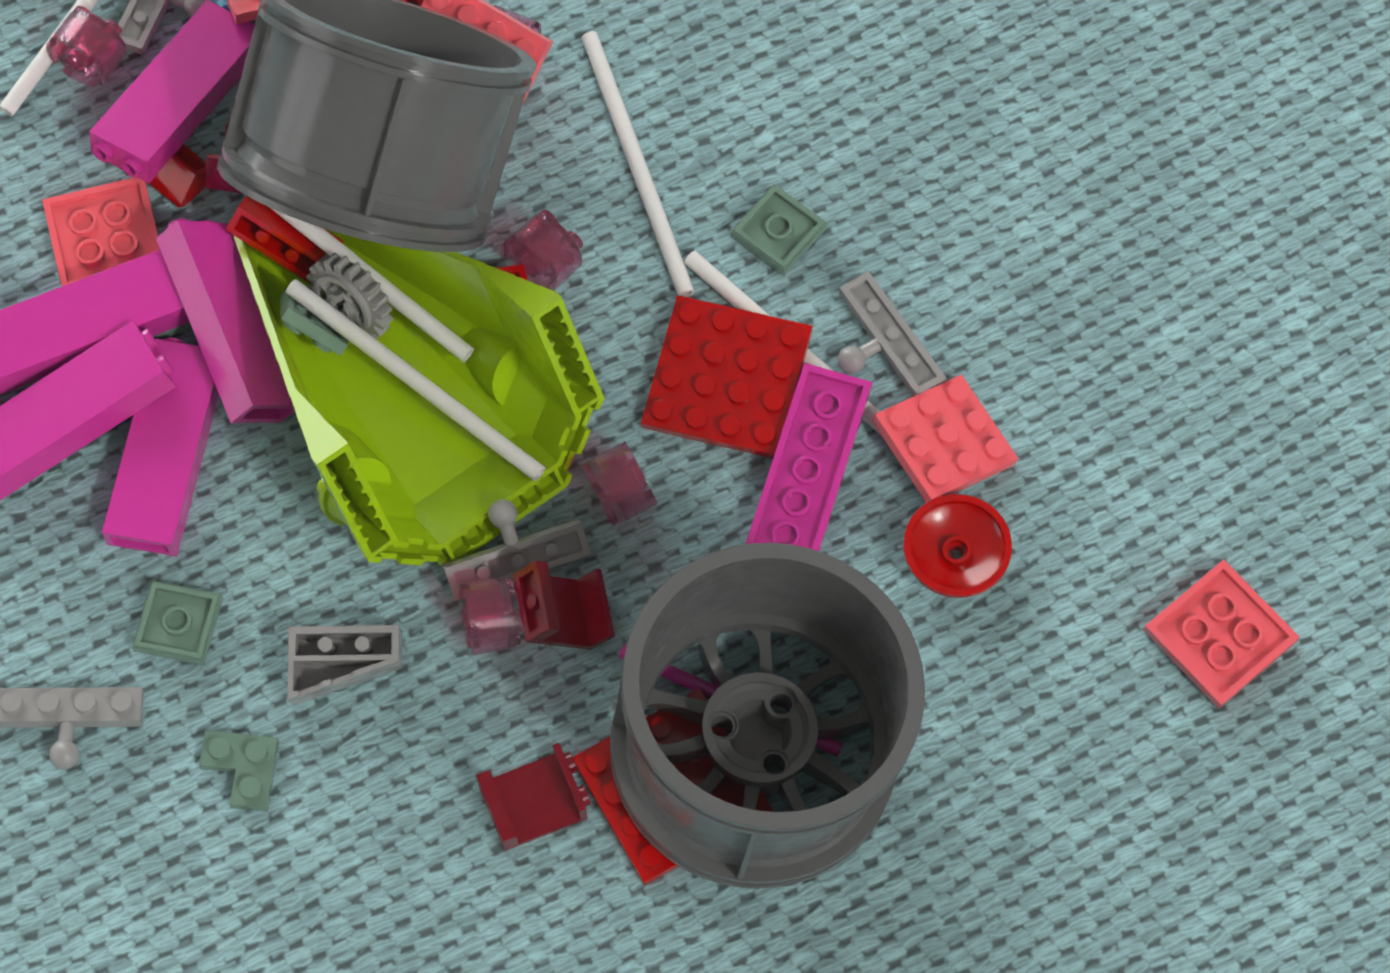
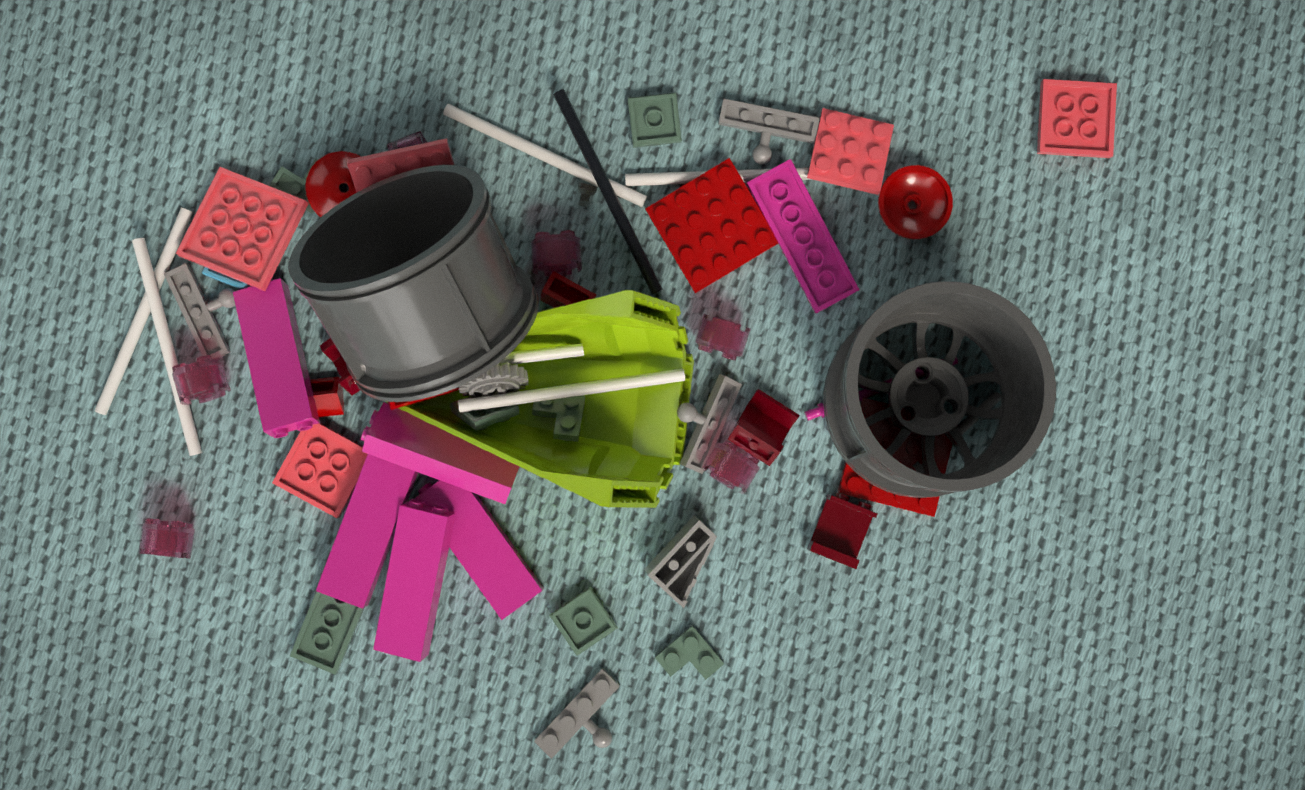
camera: 50 degrees left, 20 degrees up
none -> sand green plate [532,395,585,442]
none -> black piece [553,89,663,295]
none -> clear smoke piece [578,182,598,207]

